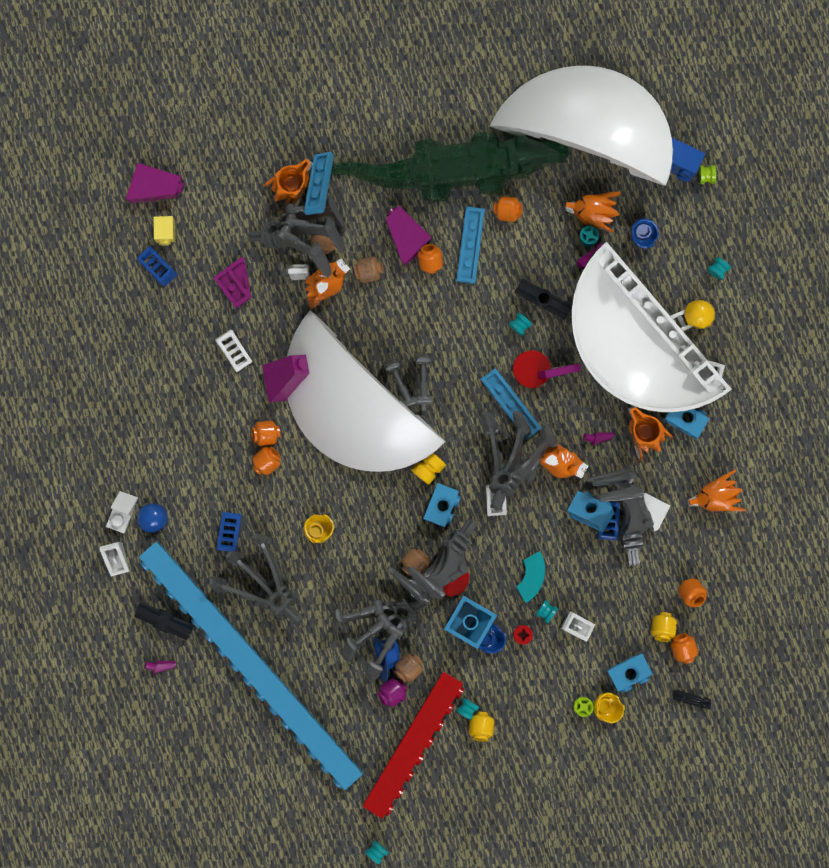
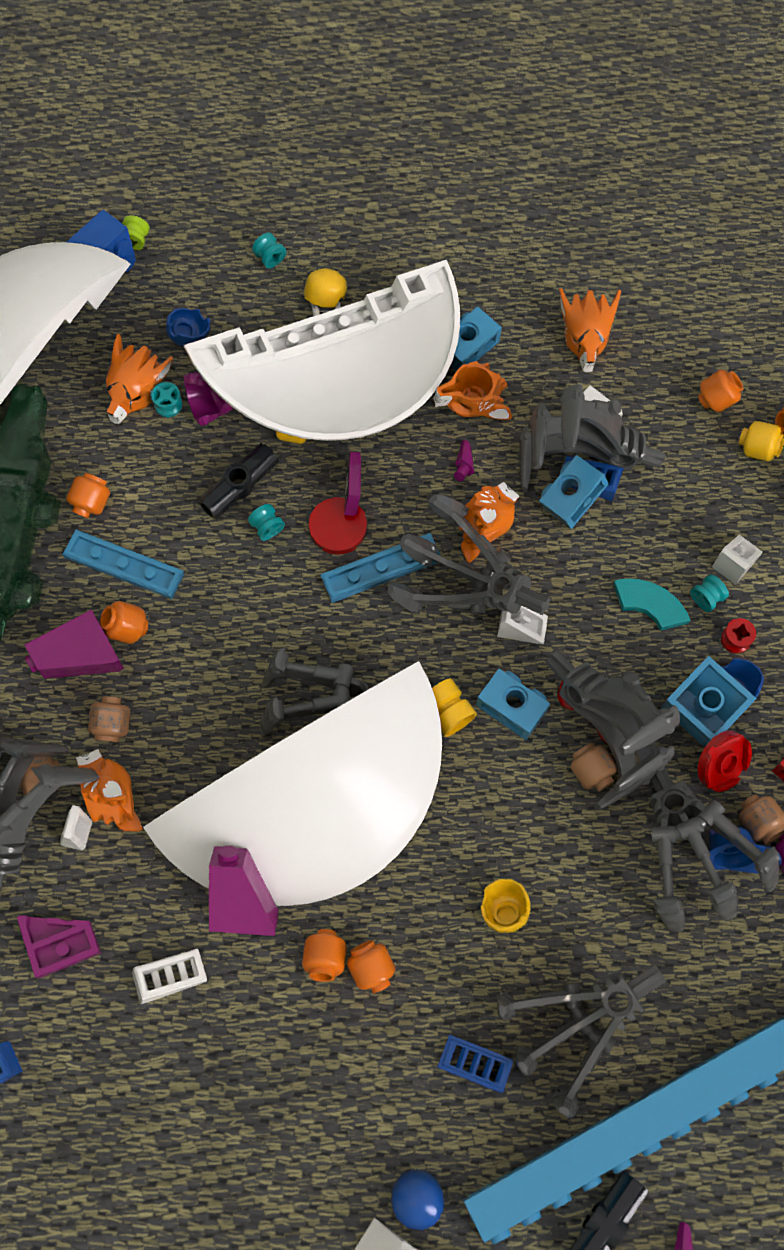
camera: 80 degrees left, 15 degrees down
none -> red tile [697,730,752,792]

